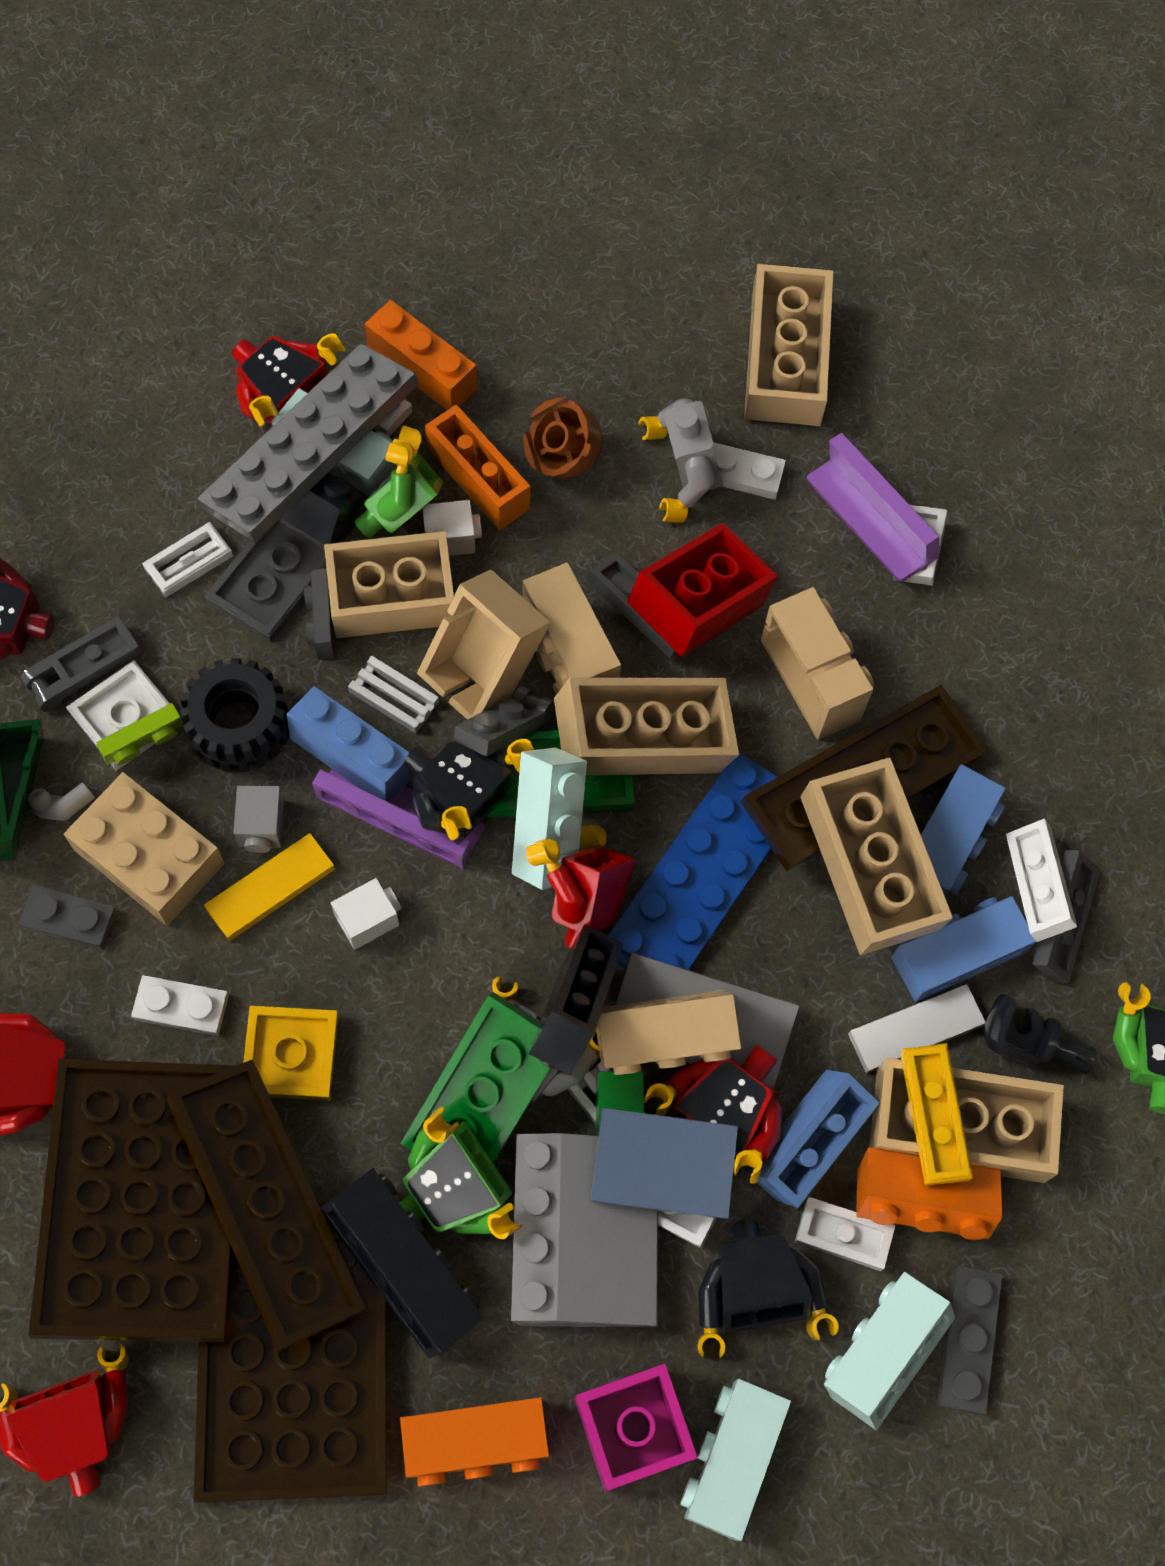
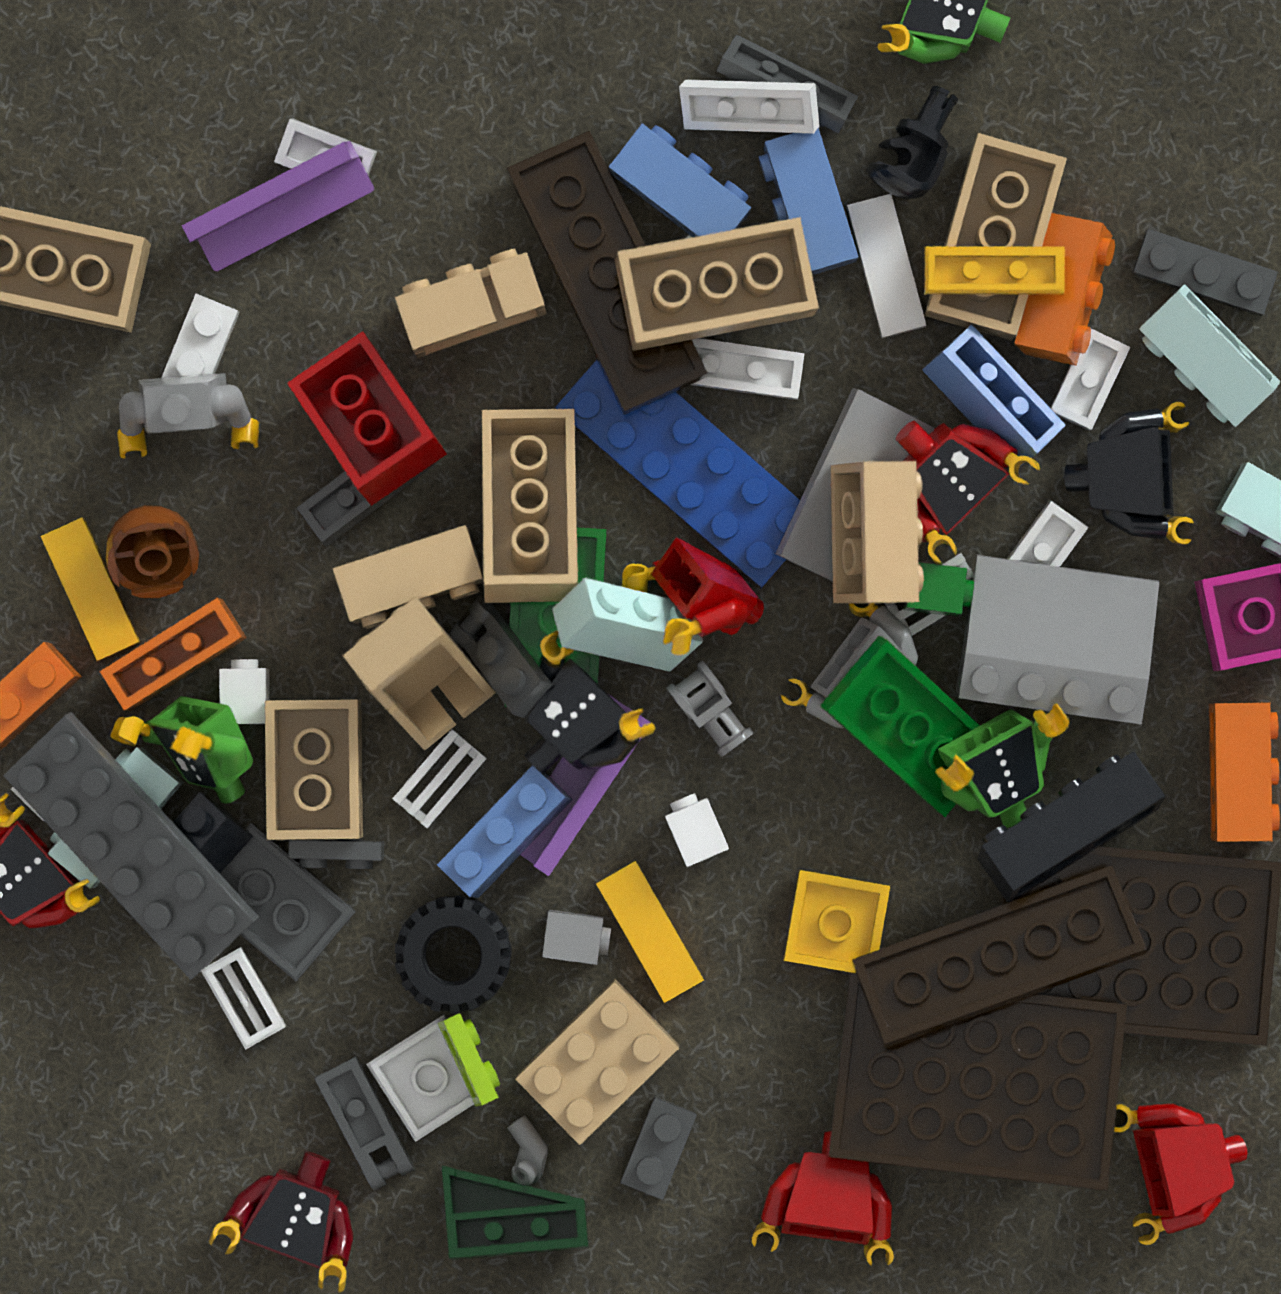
camera: 80 degrees left, 20 degrees up
white plate [131,975,229,1036] -> none
black brick [529,924,623,1075] -> none
sand blue tile [590,1108,738,1219] -> none
none -> yellow tile [41,517,141,661]
none -> light grey connector [666,660,754,757]
none -> white plate [691,338,805,400]

